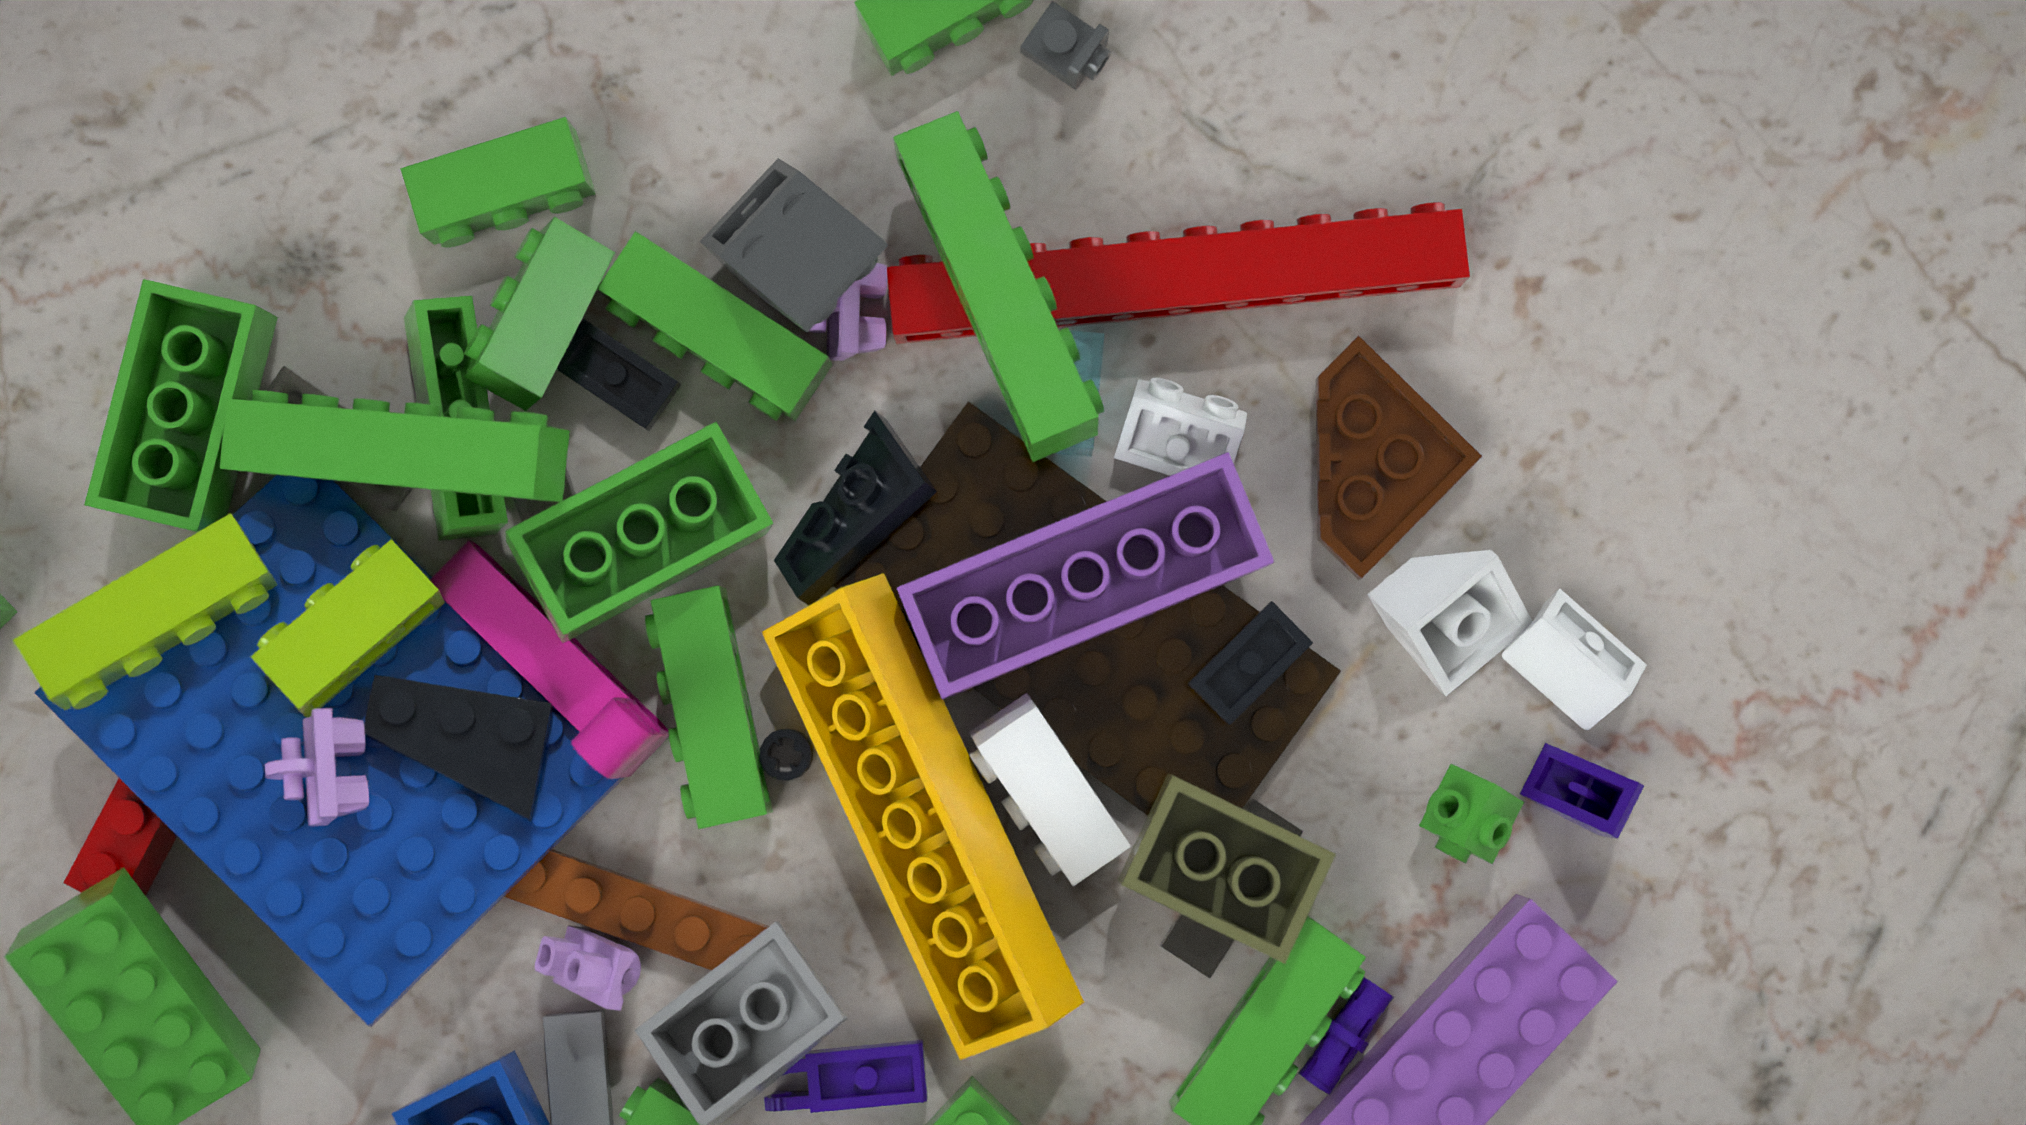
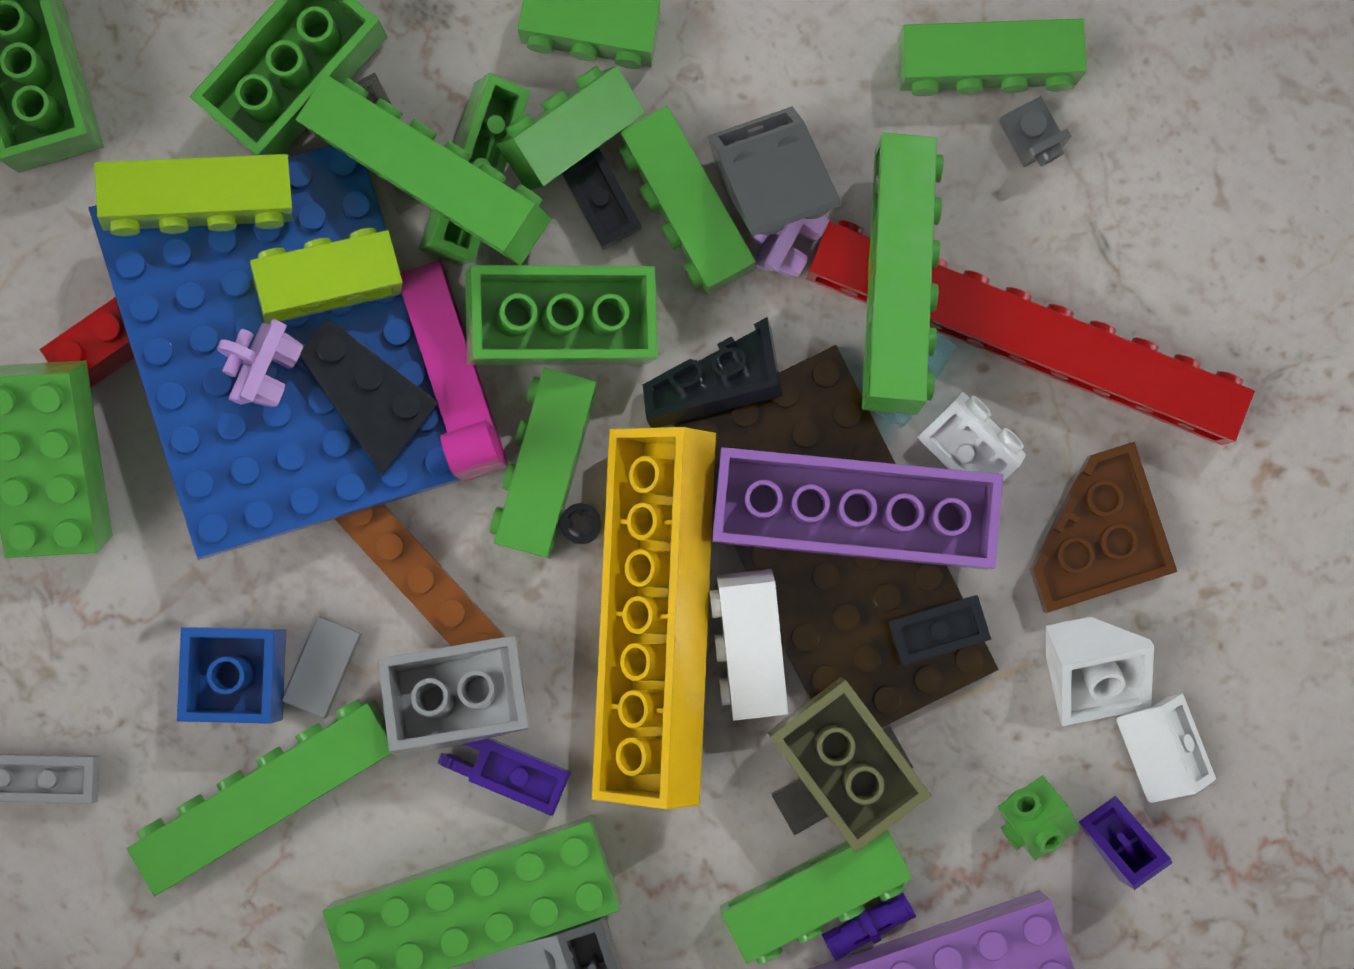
camera: 25 degrees right, 0 degrees up
lavender hips [535,925,641,1011] -> none

